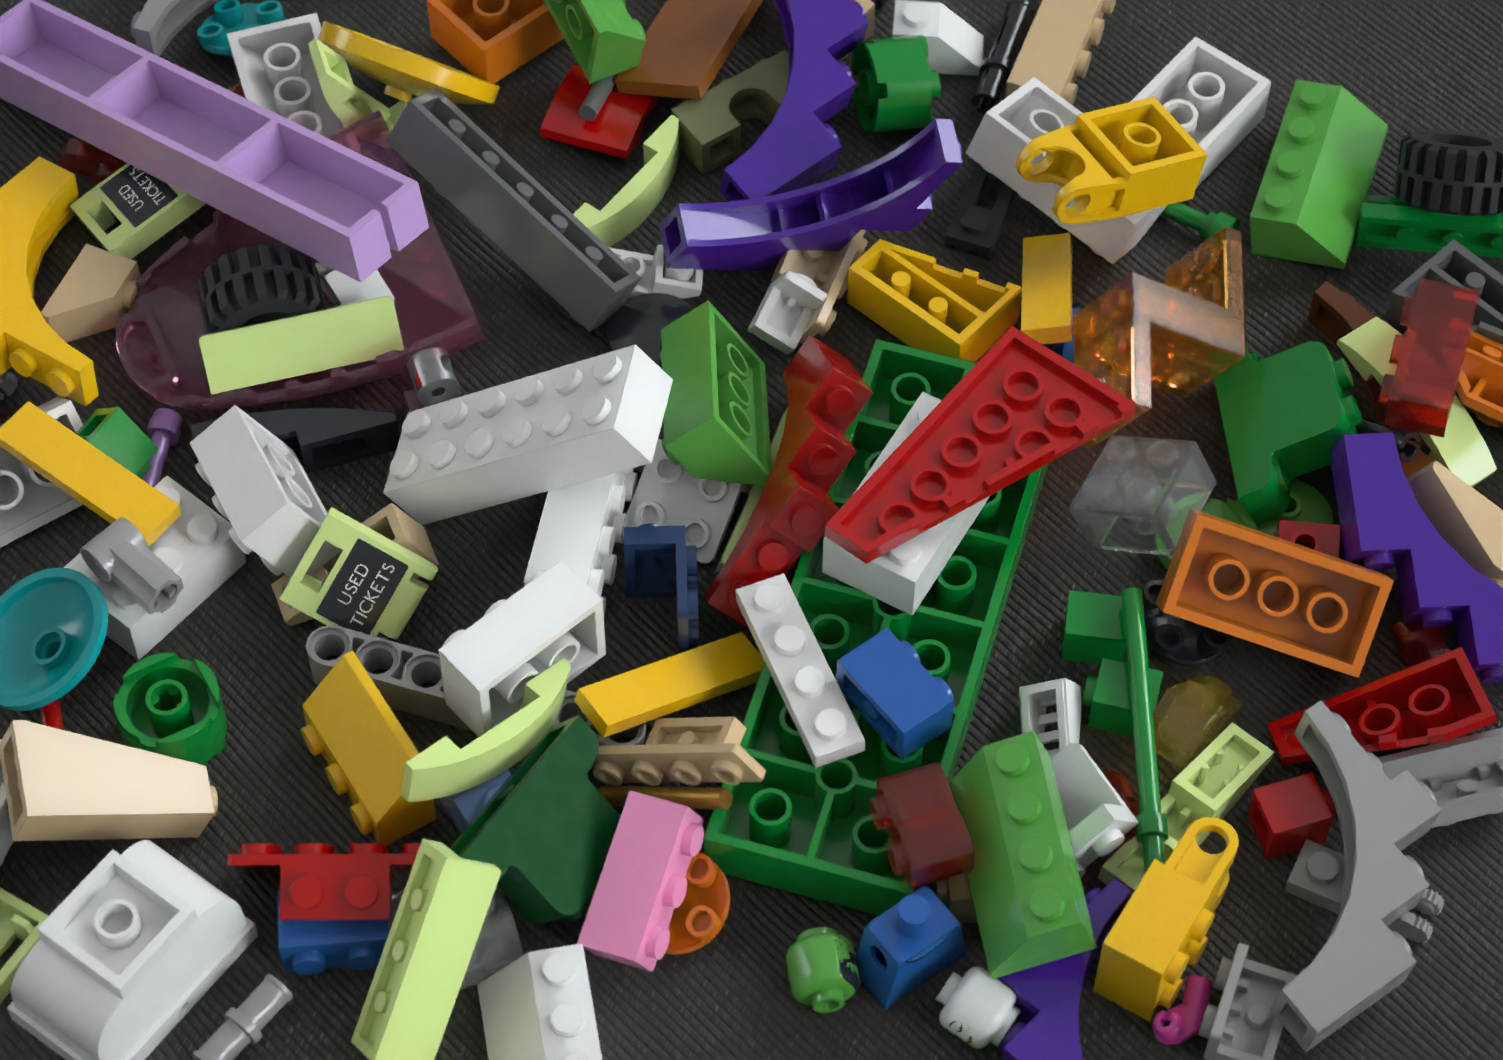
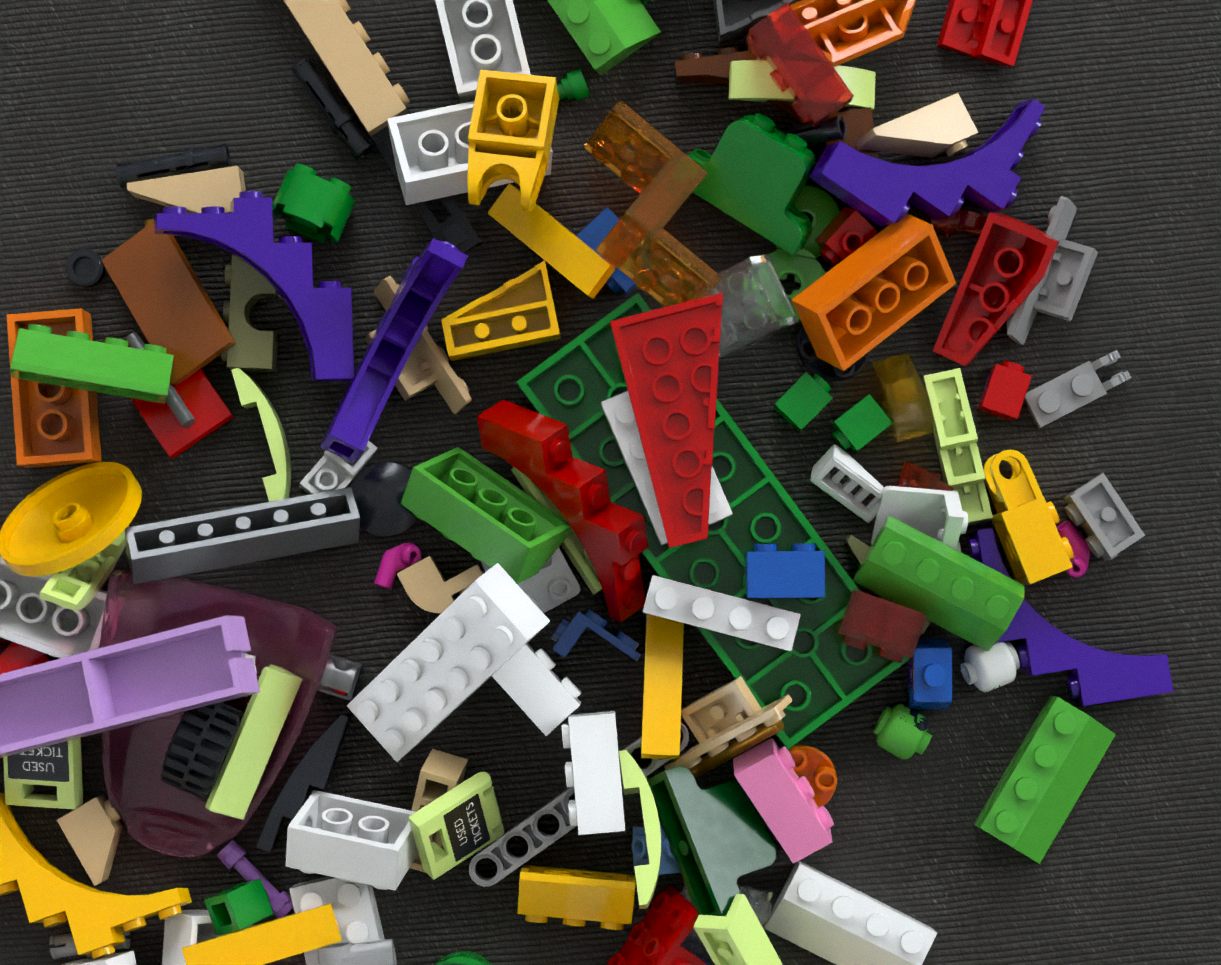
camera: 50 degrees left, 30 degrees up
white bracket [747,271,827,355] -> none
white slope [893,0,984,76] -> none
green bar [1122,587,1169,873] -> none
light grey arch [1270,701,1442,1052] -> none

